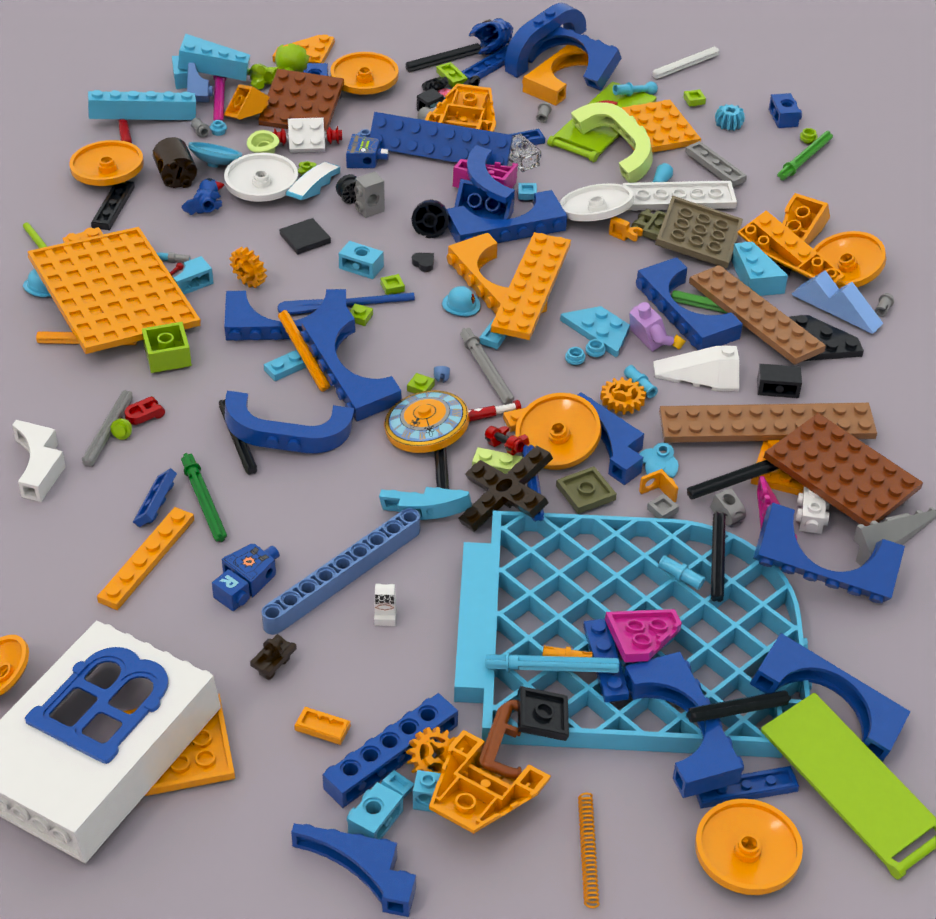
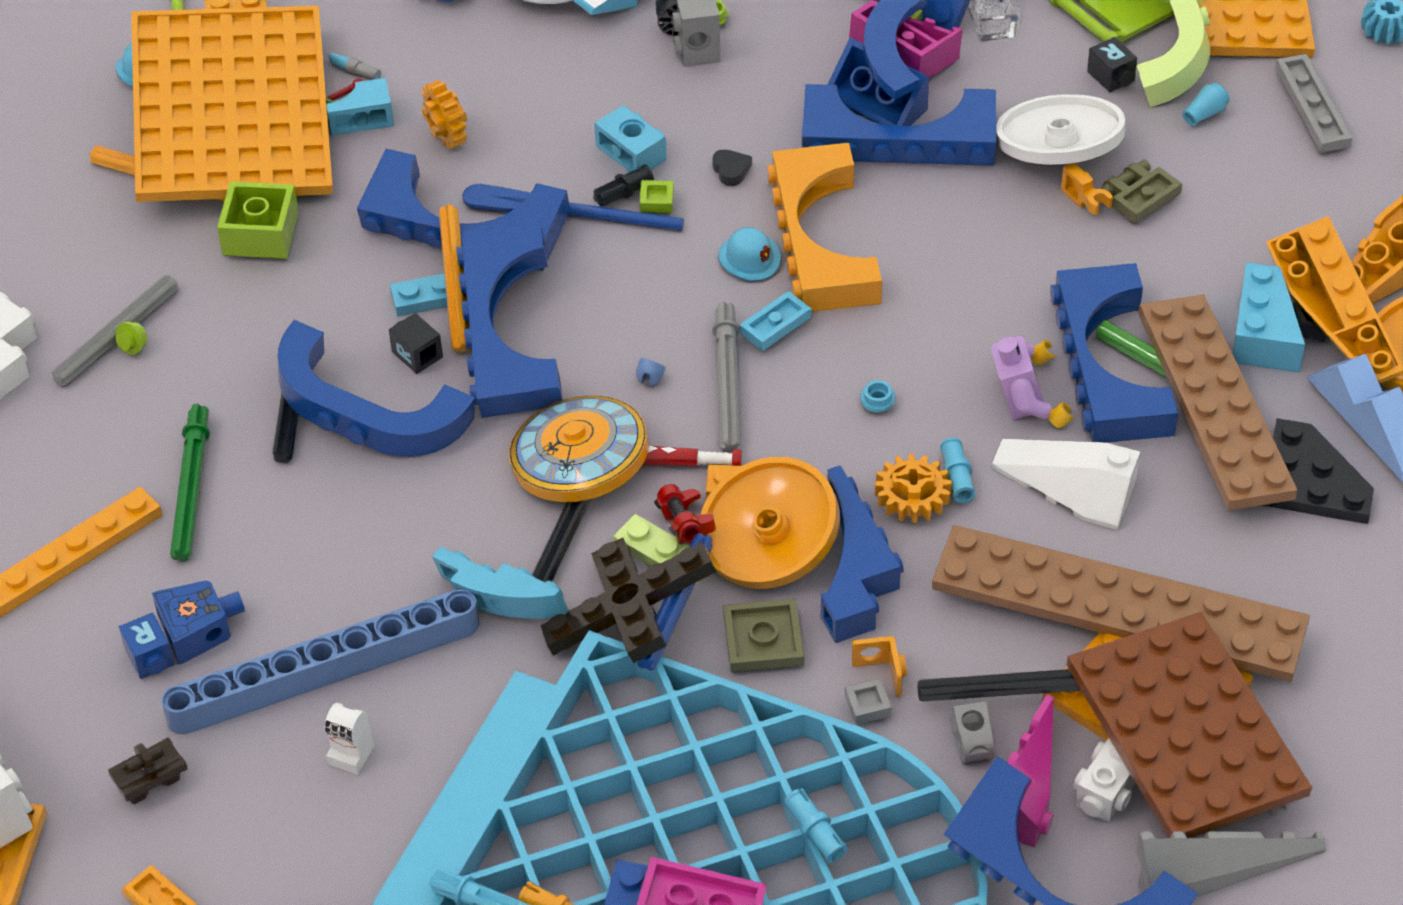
camera: 25 degrees right, 5 degrees up
red plate [125,396,165,425] -> none
blue plate [133,468,177,527] -> none
black tile [279,218,331,254] -> none
lime plate [350,304,373,326] -> none
lime plate [407,373,435,394] -> none
black cylinder [411,199,449,238] -> none
light orange plate [491,232,571,340] -> none
medium azure plate [518,183,537,201] -> none
medium azure wing [560,306,630,357] -> none
medium azure plate [585,339,606,357] -> none
white plate [623,181,737,211] -> none
medium azure plate [639,443,679,478] -> none
dark tan plate [655,195,743,269] -> none
black axle [711,512,726,602] -> none
black brick [757,364,802,398] -> none
none -> black brick [388,313,443,374]
none -> black axle [593,165,654,206]
none -> black brick [1087,37,1137,93]

